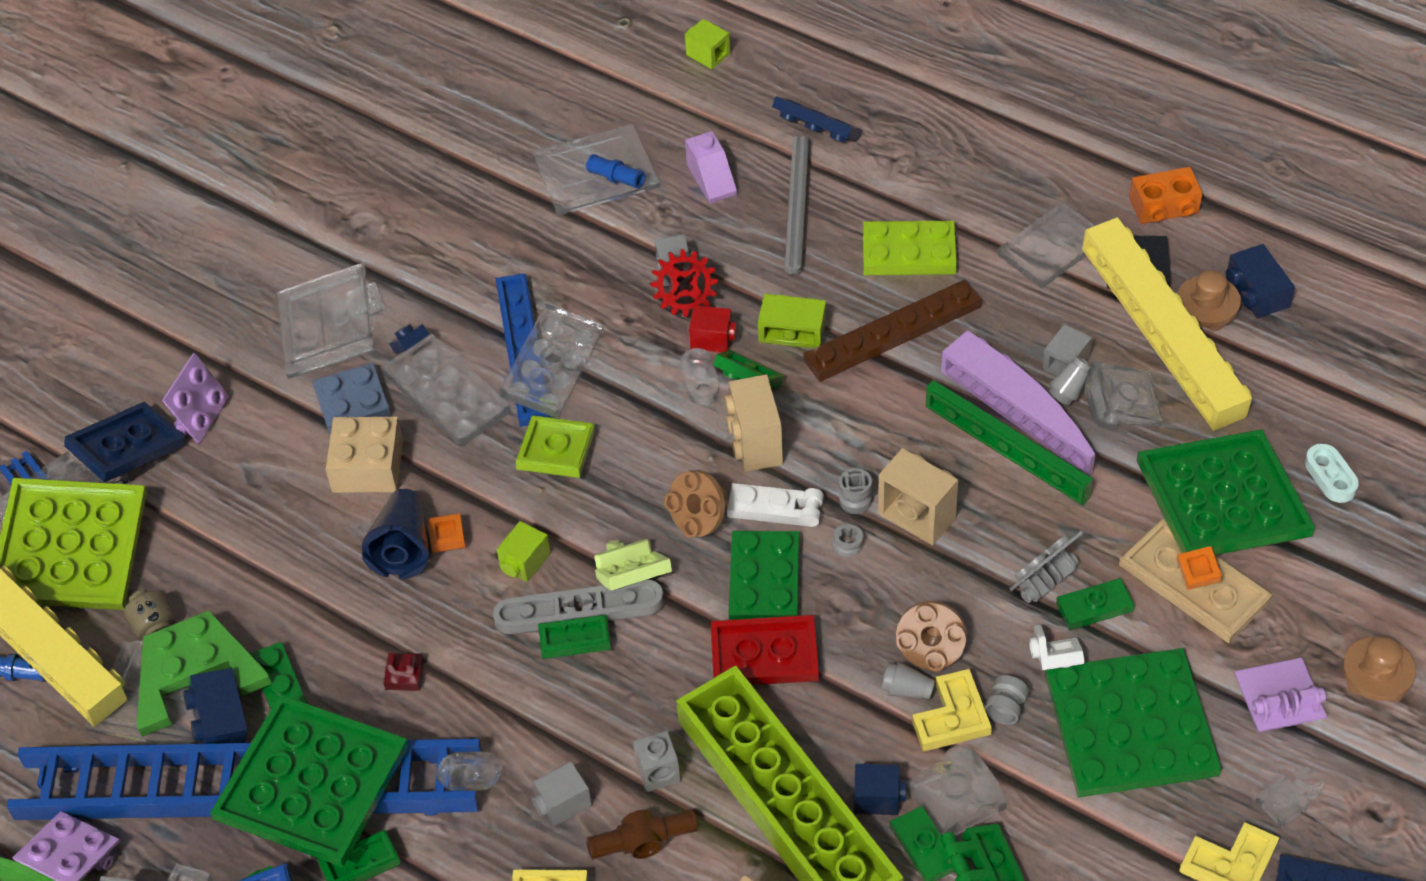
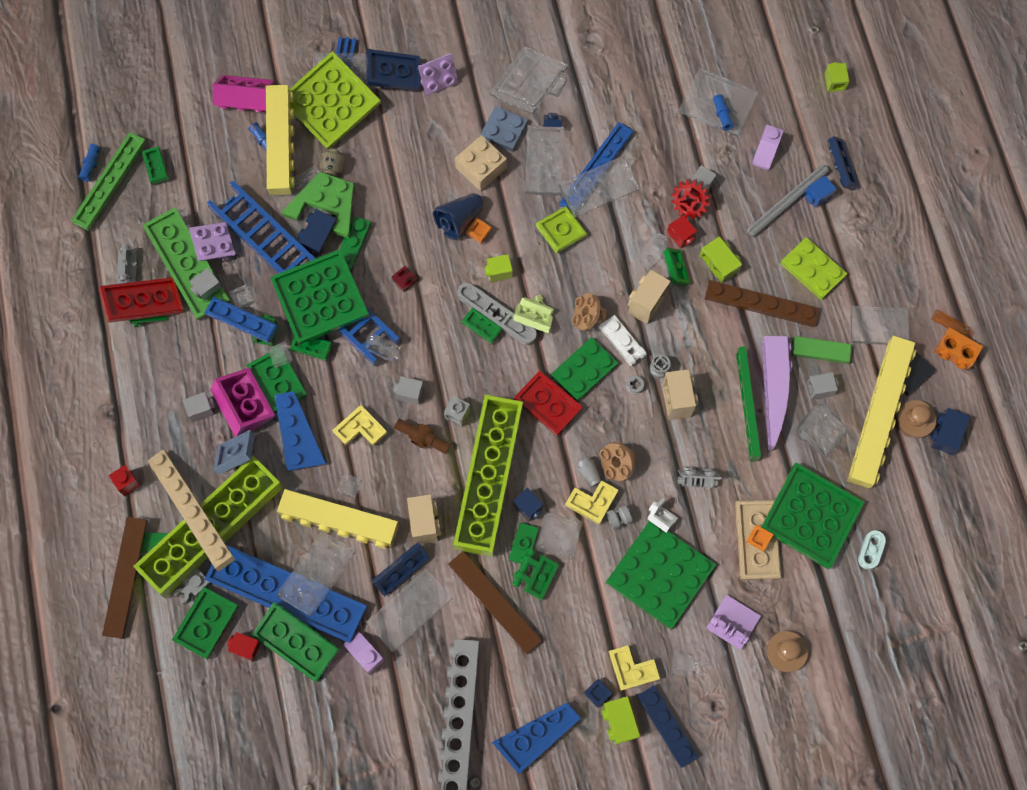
camera: 40 degrees right, 20 degrees up
light grey cone [1048,355,1092,406] -> none
green plate [1056,578,1134,631] -> none
none -> bright green tile [792,336,851,364]
none -> blue brick [804,175,836,208]
none -> clear orange tile [931,309,969,336]

